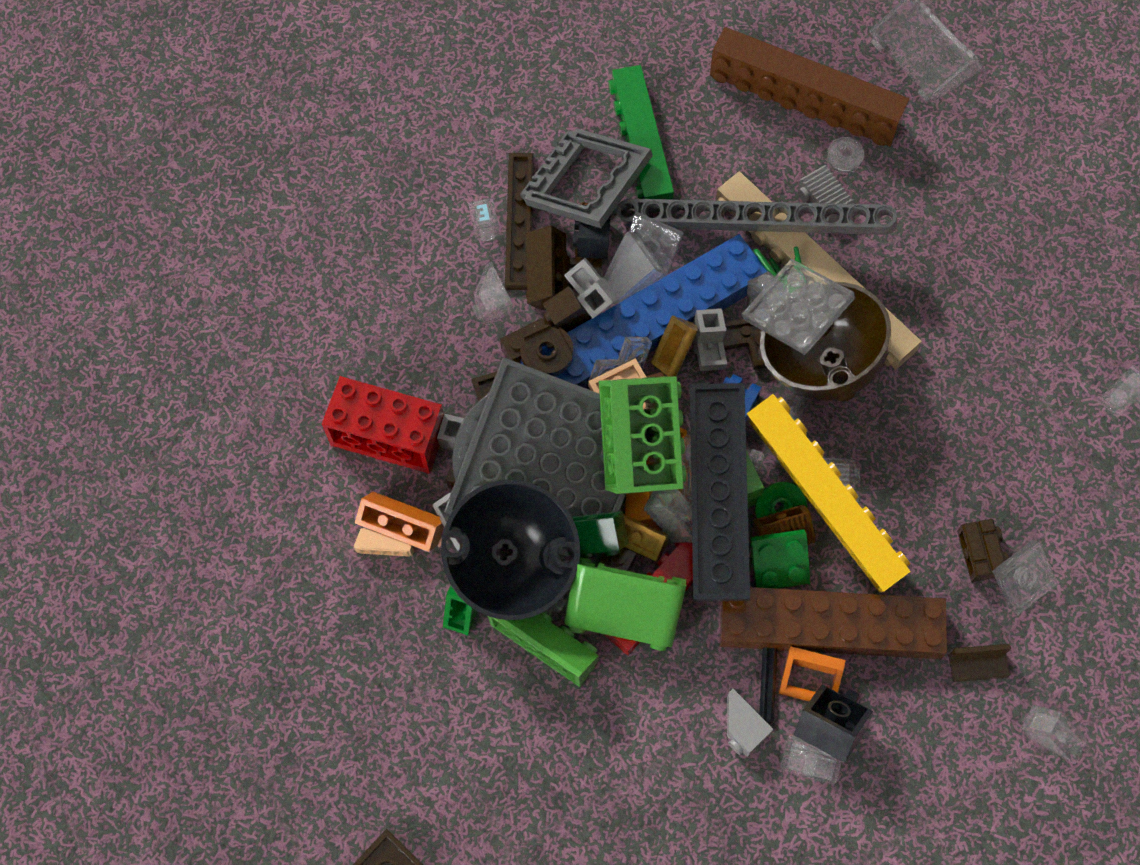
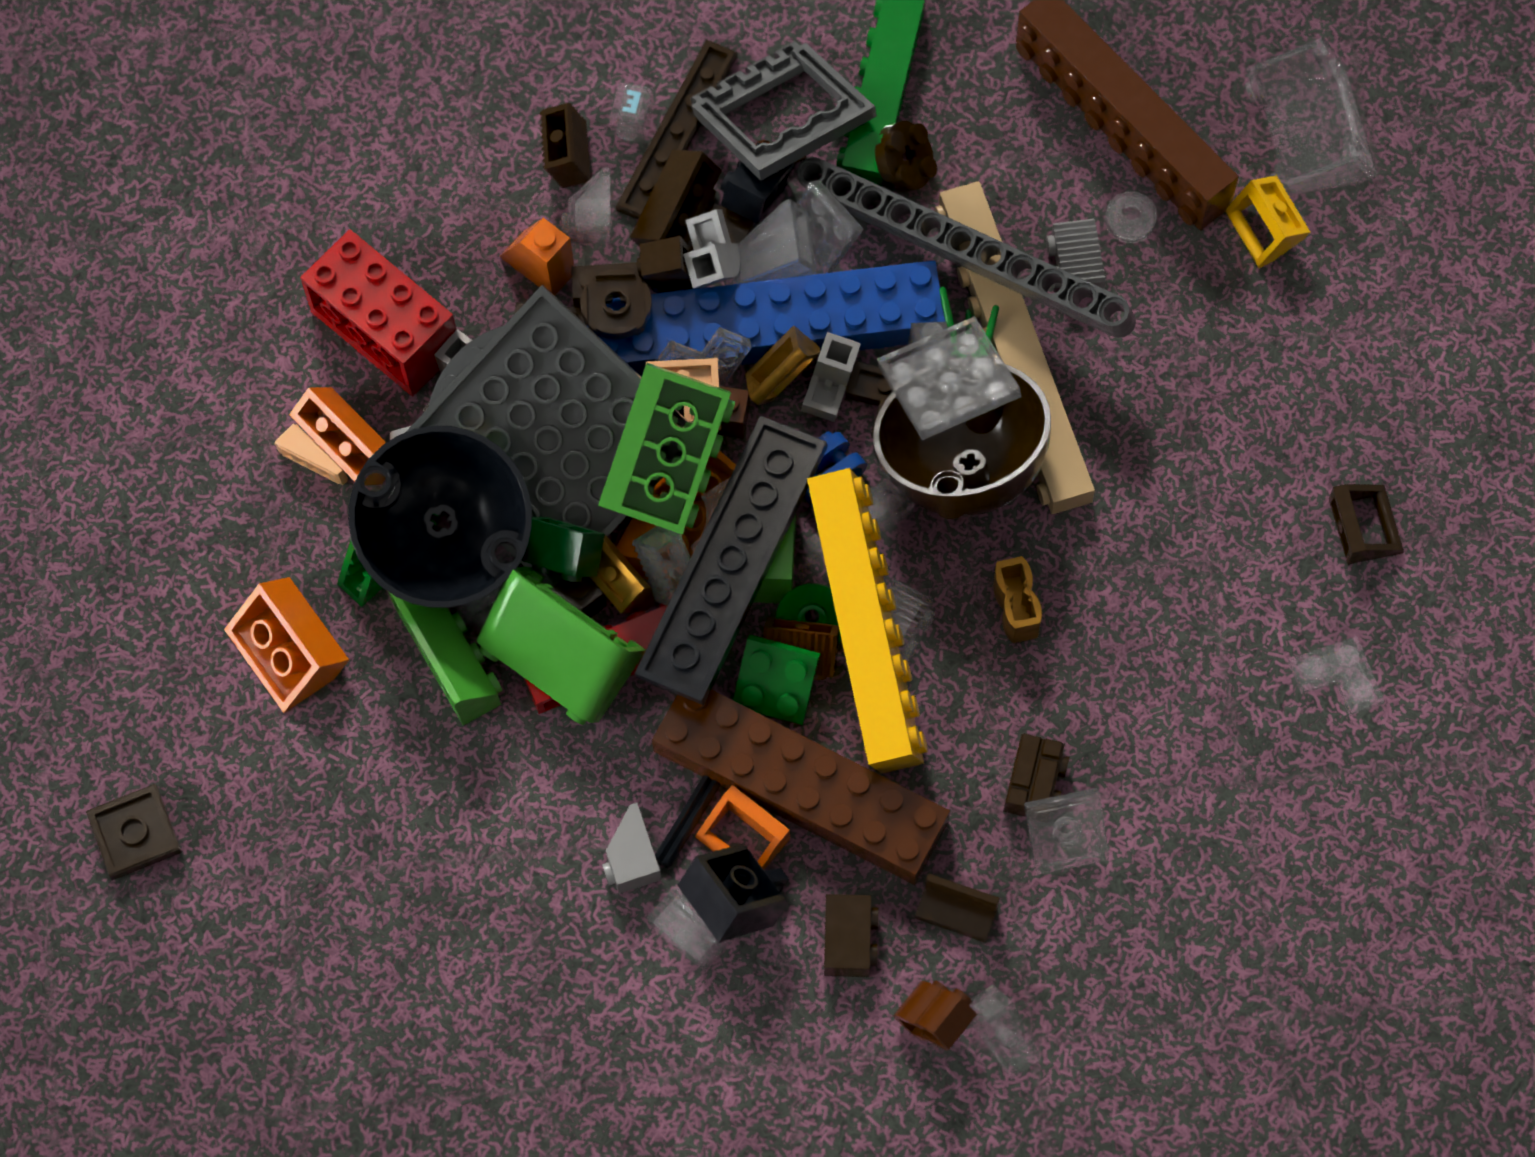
camera: 25 degrees right, 0 degrees up
none -> orange slope [224,577,349,713]
none -> orange slope [500,217,574,296]
none -> dark brown brick [539,103,590,188]
none -> dark brown brick [824,894,878,977]
none -> dark brown plate [875,121,938,192]
none -> reddish brown brick [893,980,977,1050]
none -> pearl gold brick [993,556,1042,643]
none -> yellow tile [1225,175,1310,268]
none -> dark brown tile [1329,484,1404,565]

